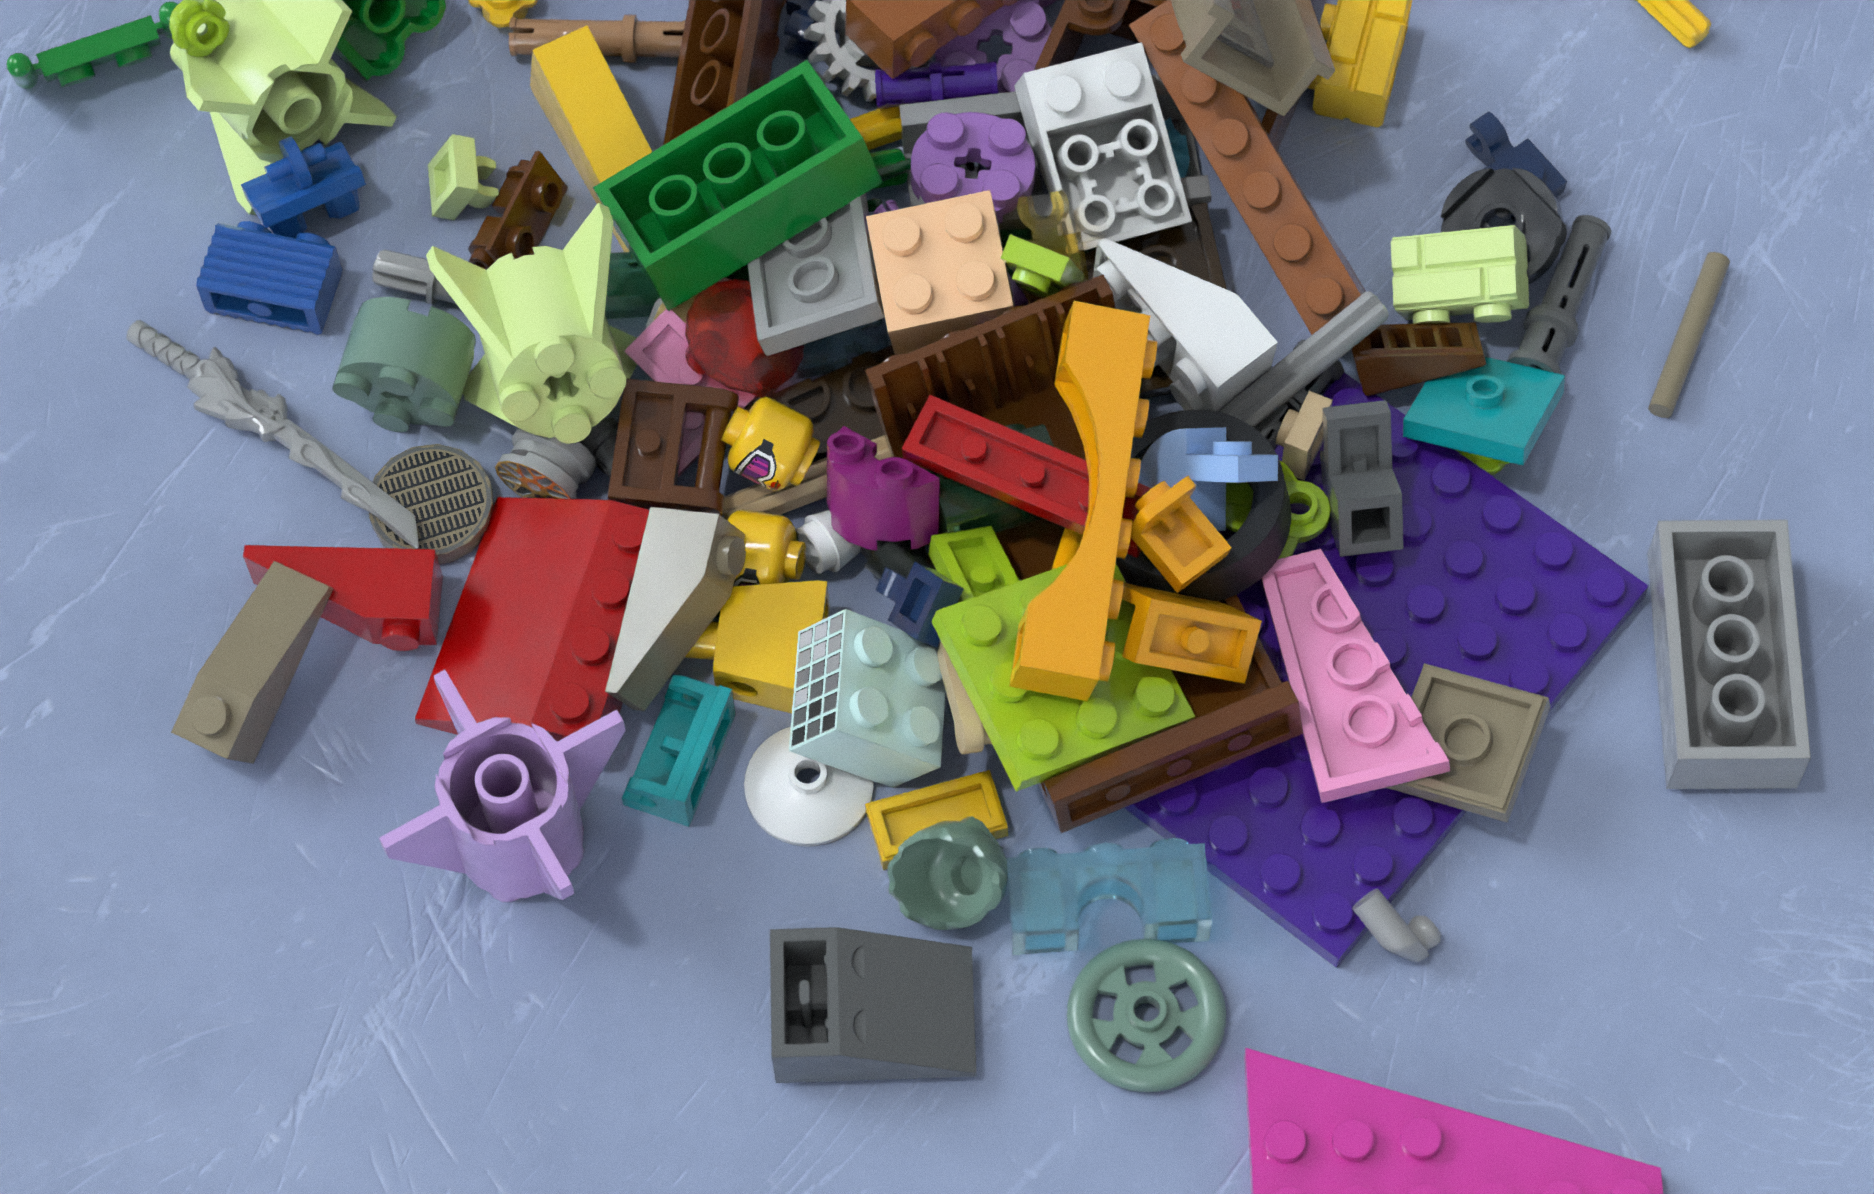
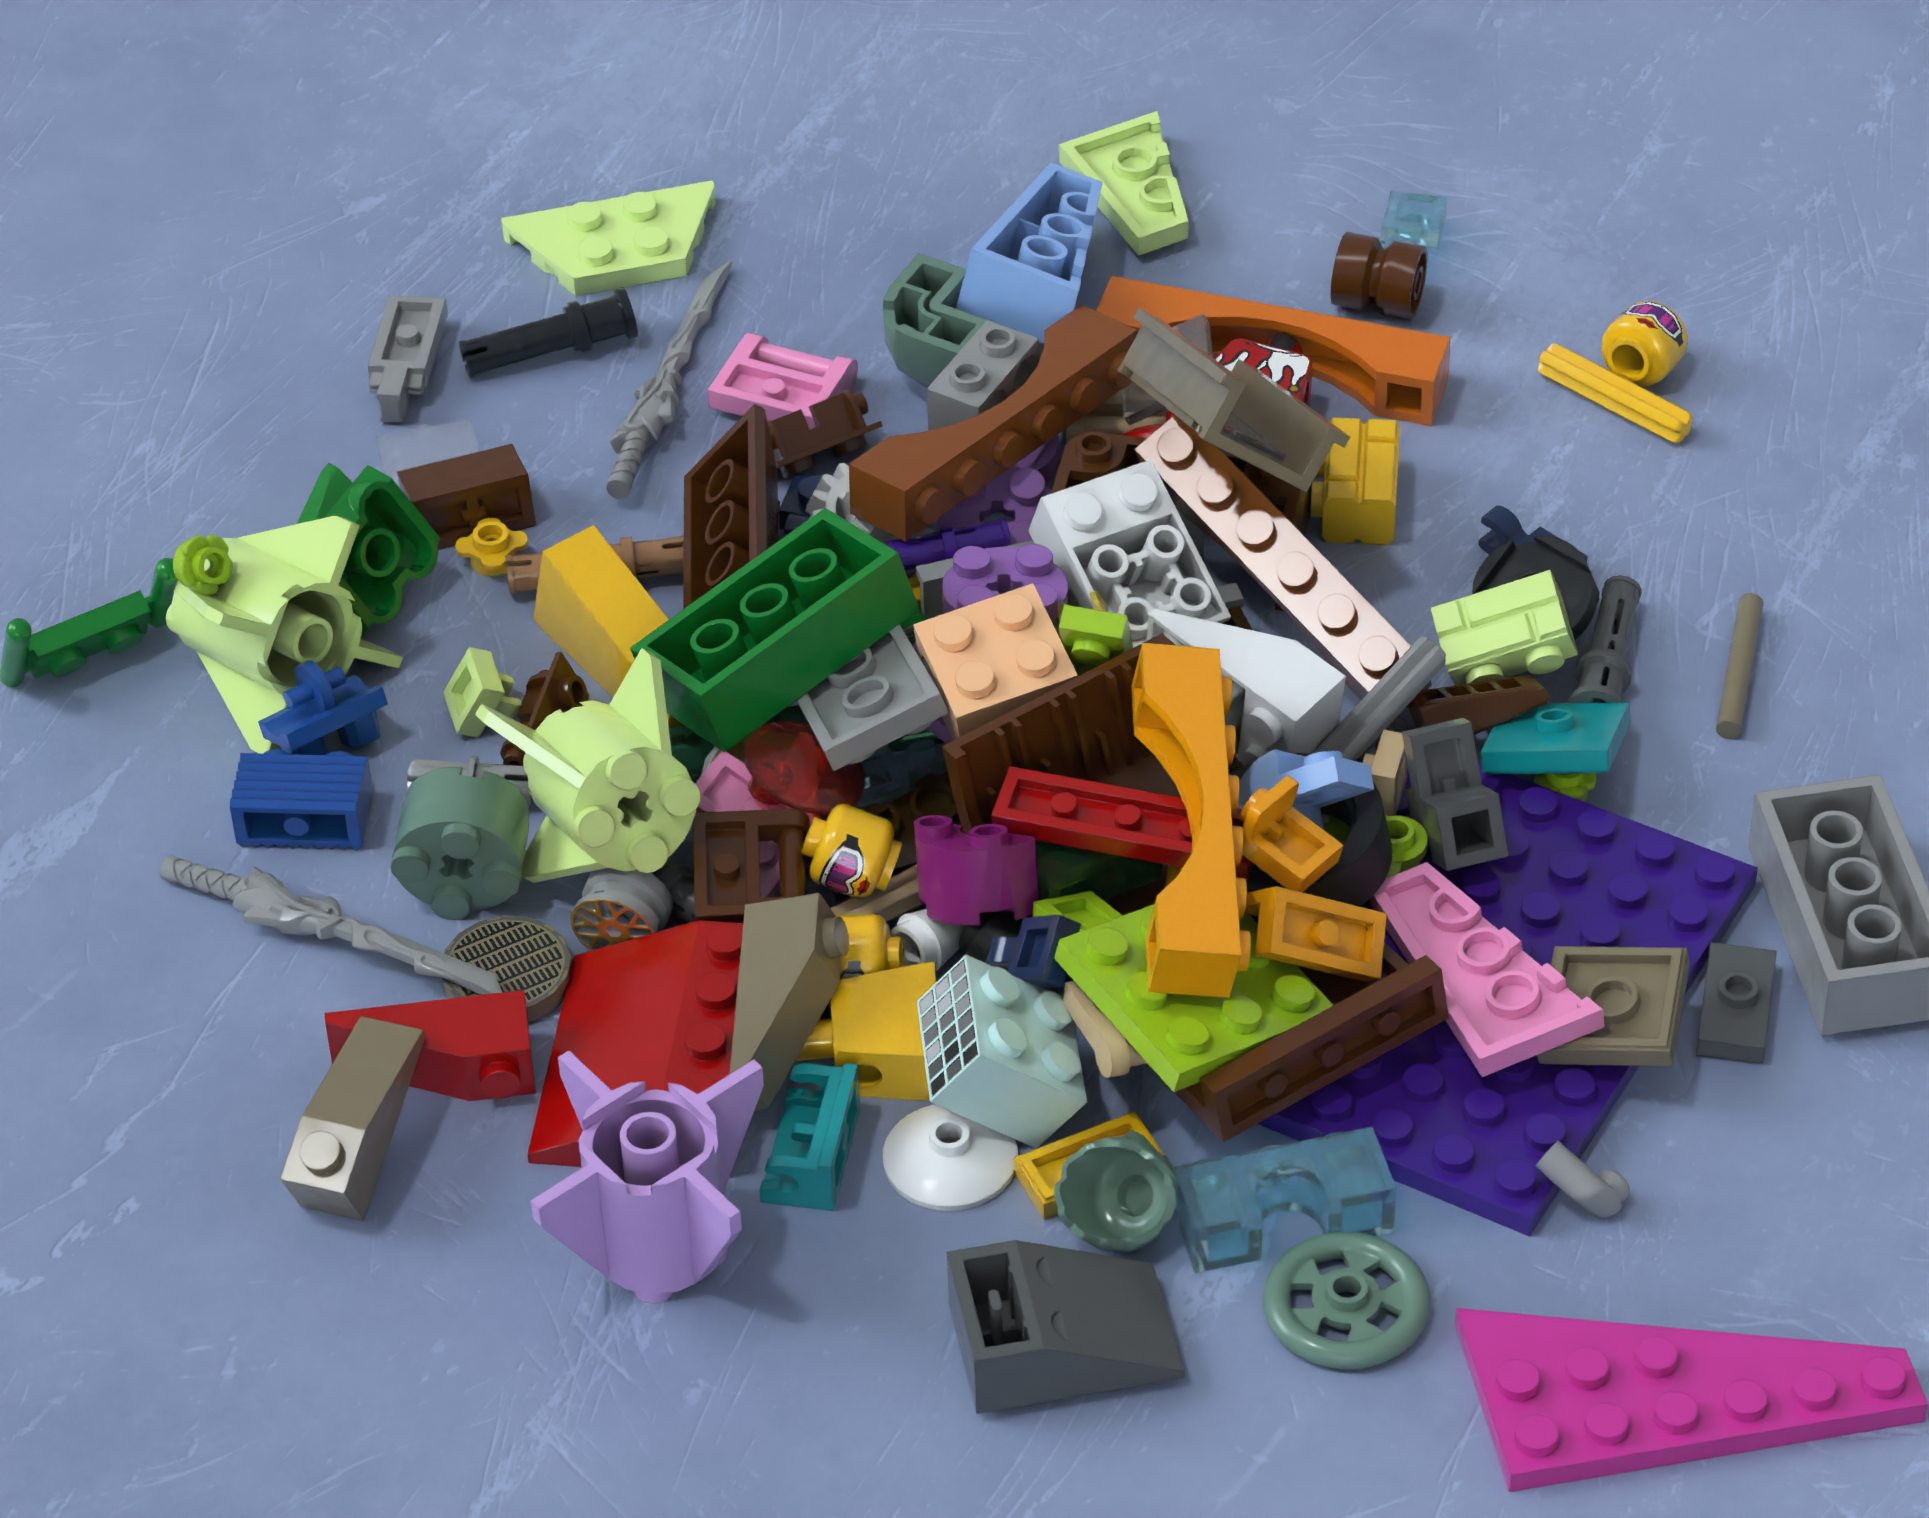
camera: 10 degrees left, 20 degrees down
none -> dark grey plate [1696,942,1777,1064]

